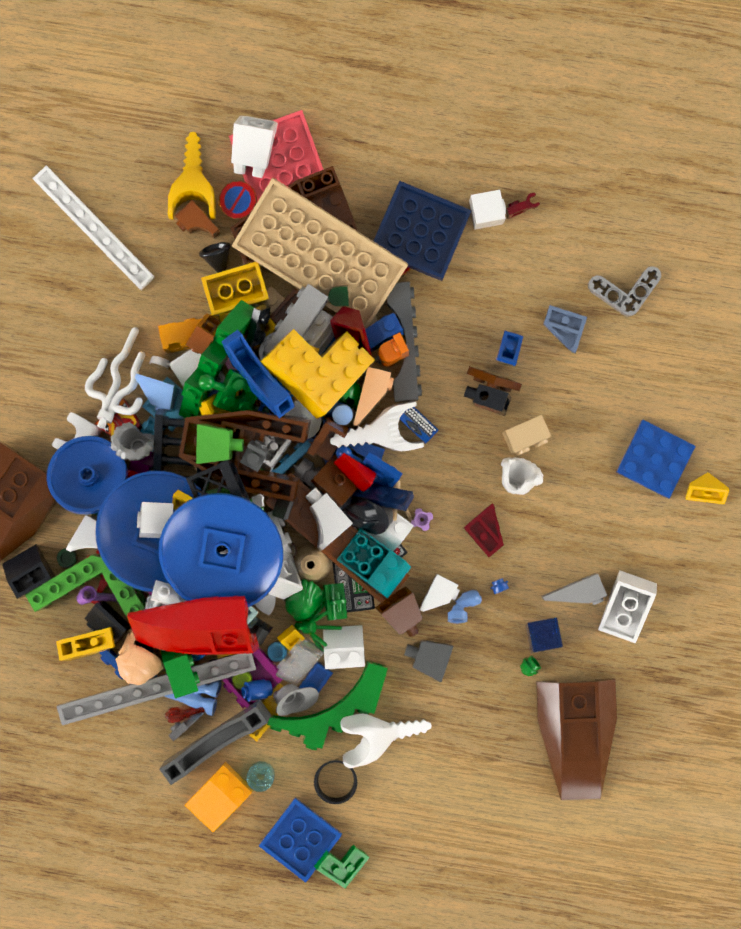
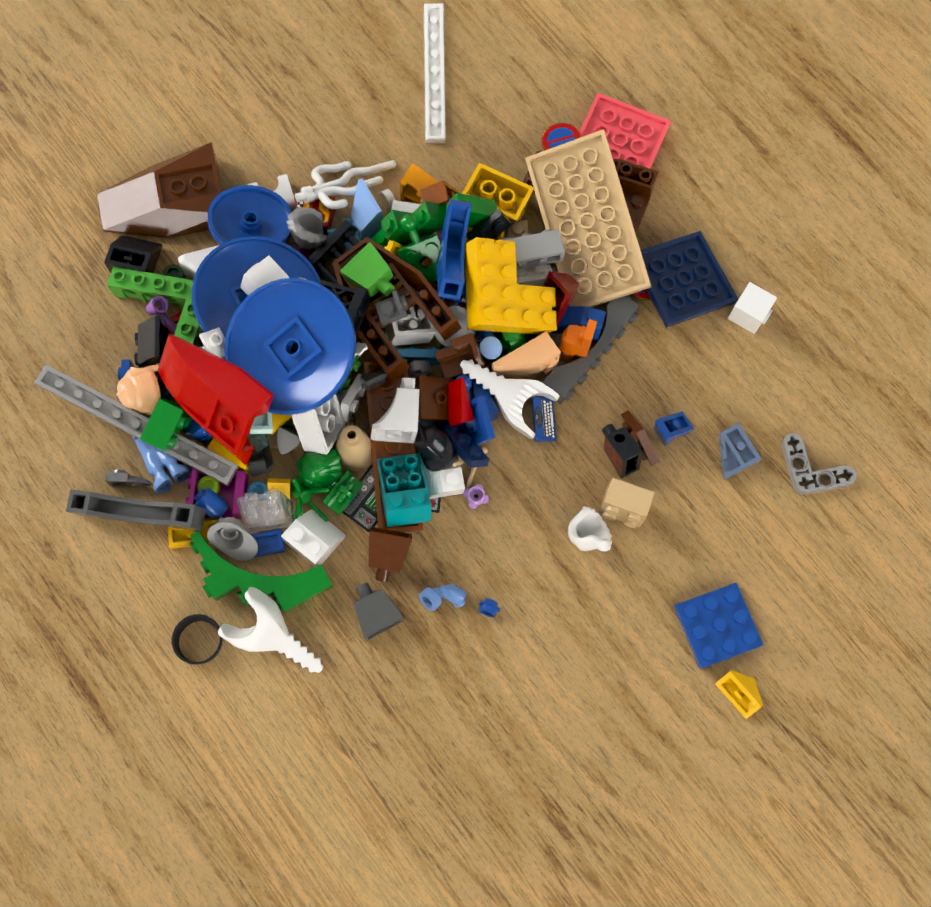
camera: 35 degrees right, 15 degrees down
yellow slope [56,627,115,661] -> none
clear red plate [165,707,205,723] -> none
yellow animal [168,132,216,220] -> none
dark orange arch [175,200,220,238] -> none
light orange slope [184,761,254,832] -> none
black hat [199,242,231,273] -> none
white hips [231,116,278,178] -> none
clear light blue wheel [246,762,275,792] -> none
blue plate [259,797,342,883] -> none
plate [314,845,370,889] -> none
dark green tile [328,285,349,307] -> none
white slope [419,574,460,612] -> none
dark red wing [463,503,504,558] -> none
dark red plate [506,193,540,219] -> none
green plate [520,656,541,676] -> none
clear blue head [526,617,563,654] -> none
reddish brown wedge [536,679,617,800] -> none
light grey slope [541,573,607,605] -> none
white slope [598,570,657,643] -> none

